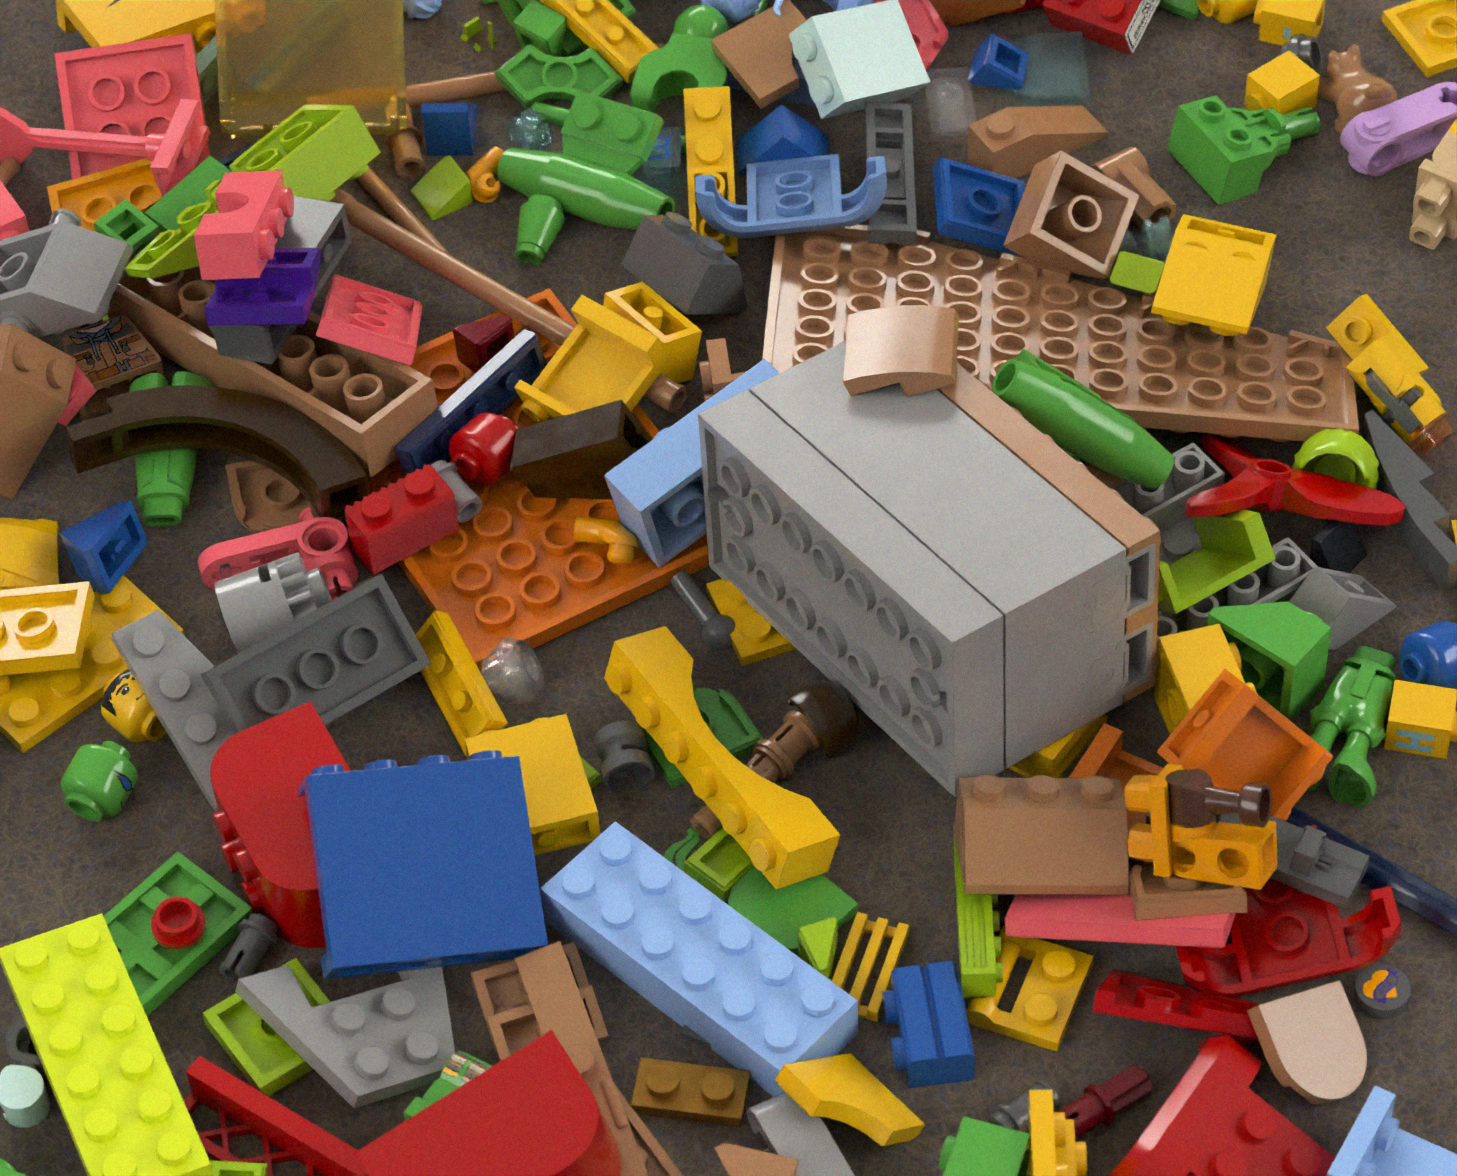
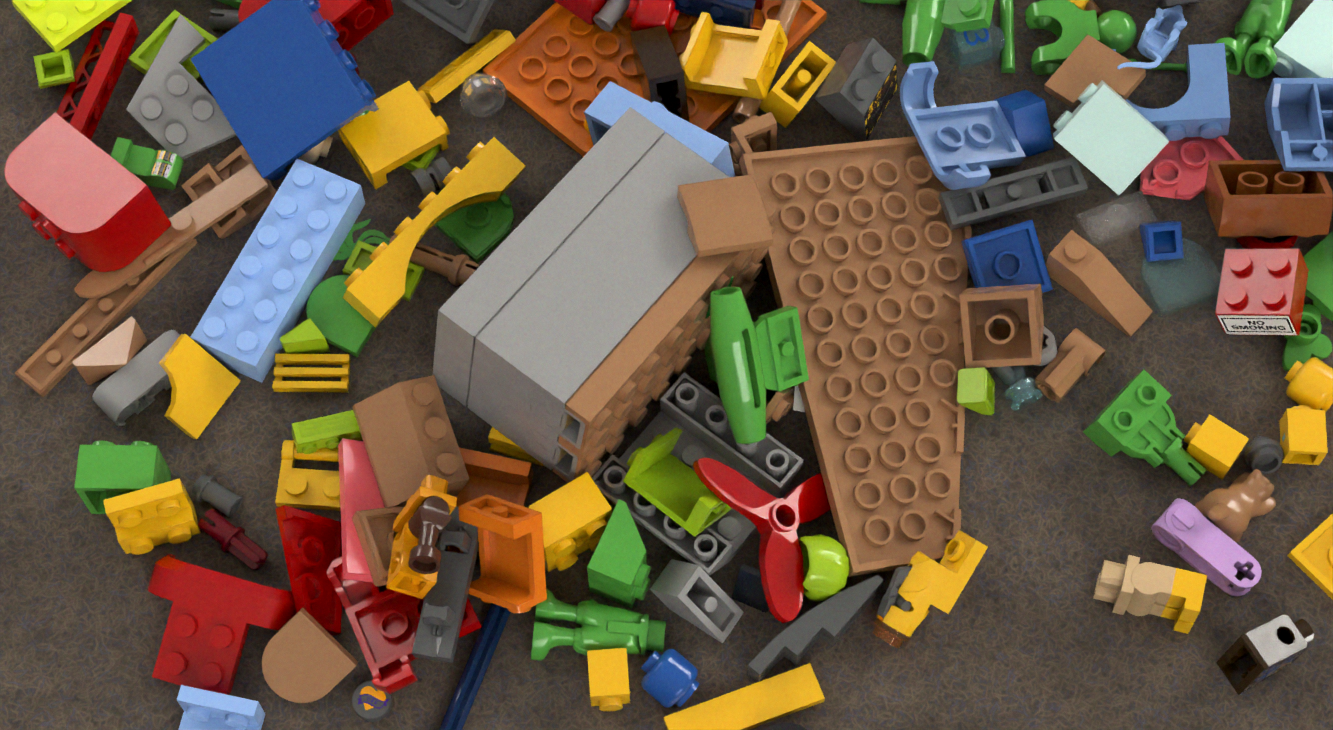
camera: 70 degrees right, 15 degrees up
pearl gold plate [631,1057,751,1127] -> none
yellow slope [683,86,738,256] -> none
blue brick [882,960,975,1089] -> none
yellow slope [1151,214,1277,336] -> none

